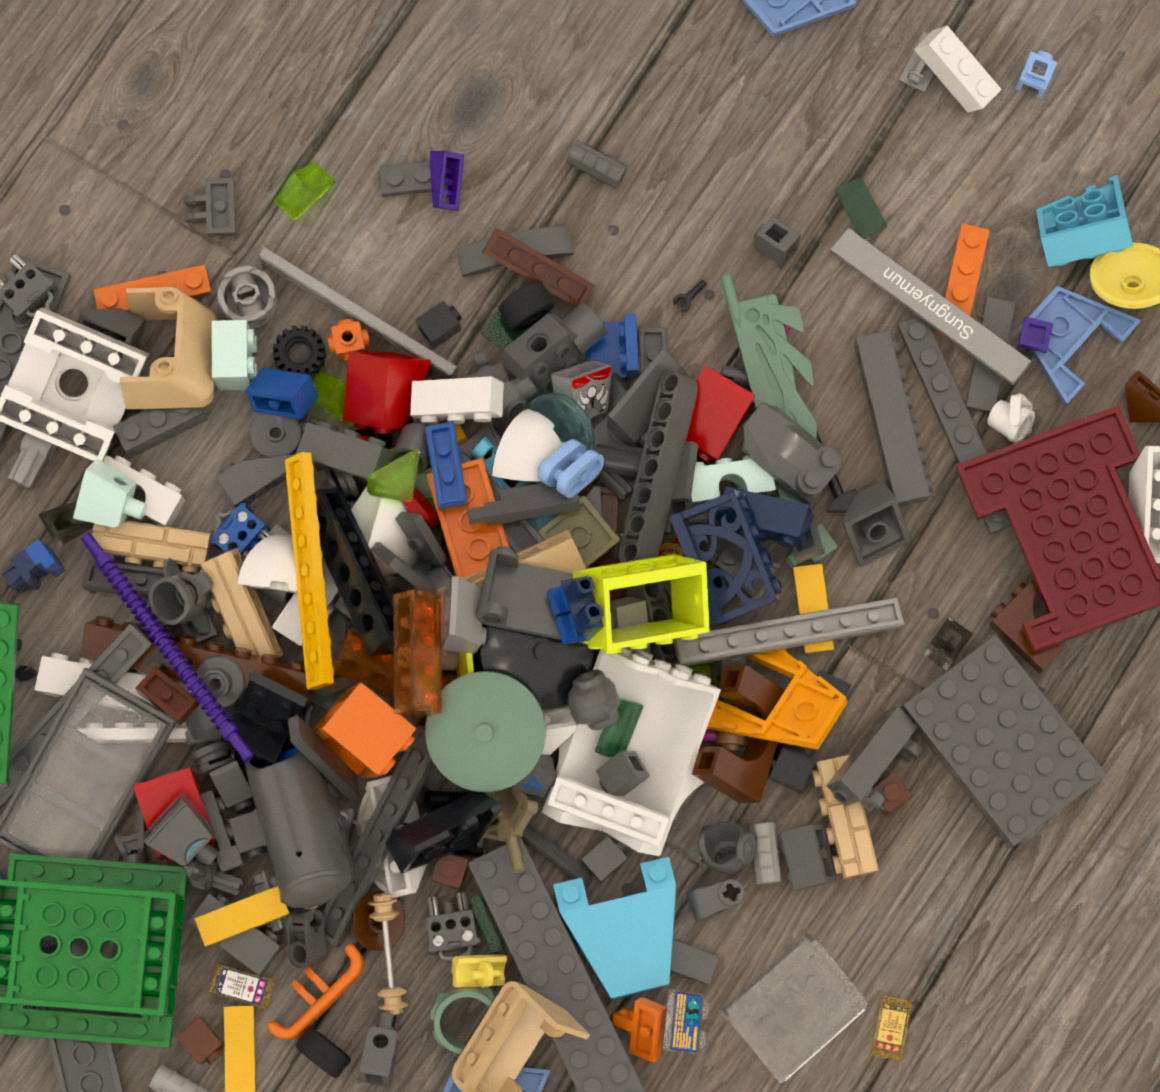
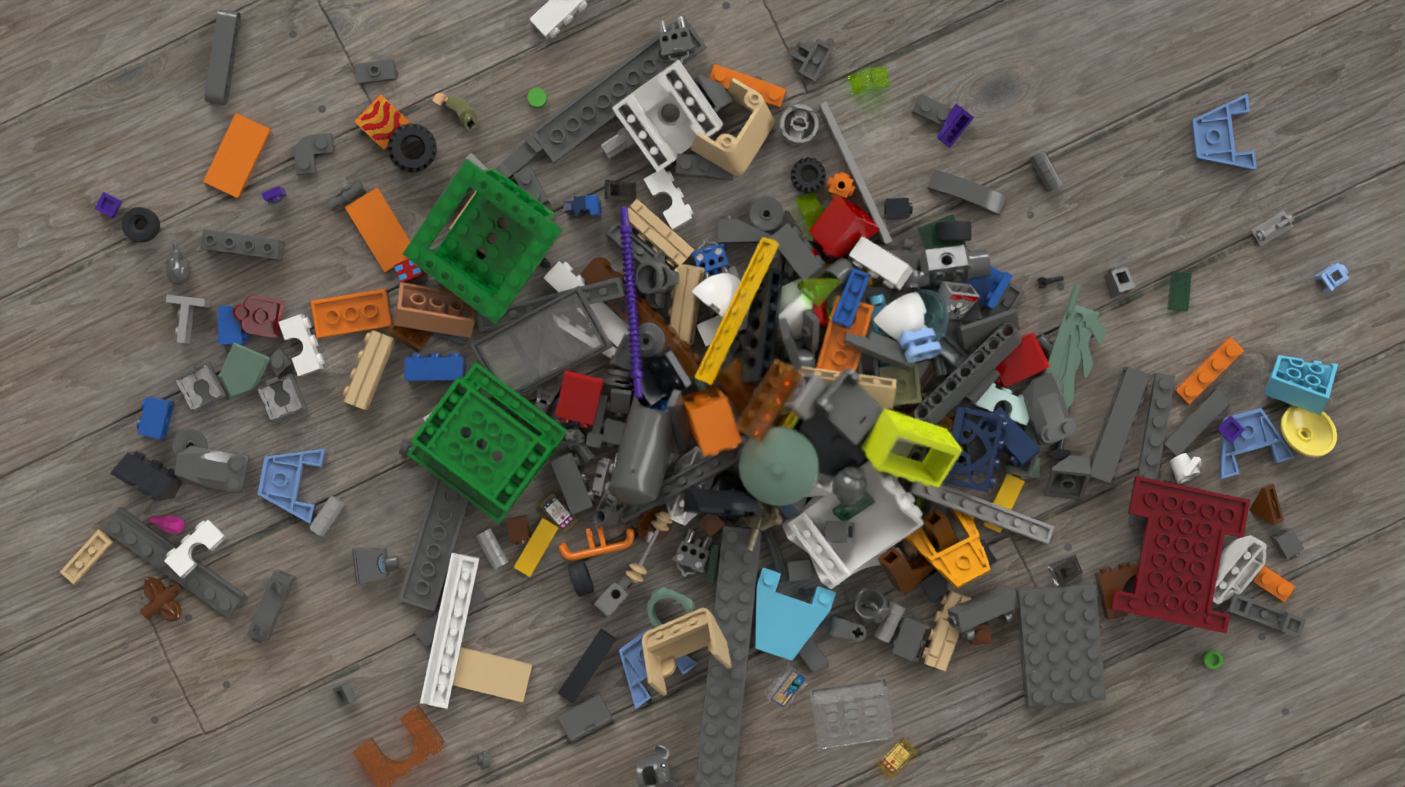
camera: 35 degrees right, 10 degrees up
light aqua torso [73,460,147,528] -> none
reddish brown plate [135,667,200,725] -> none
dark grey torso [143,792,218,866] -> none
yellow tile [194,886,290,947] -> none
light aqua brick [212,320,258,391] -> none
blue brick [245,368,319,420] -> none
light yellow hips [451,954,507,988] -> none
reddish brown plate [482,228,595,307] -> none
dark blue hips [546,576,604,645] -> none
orange hinge [612,997,667,1063] -> none
light grey tile [831,228,1031,385] -> none
white brick [914,25,1002,113] -> none

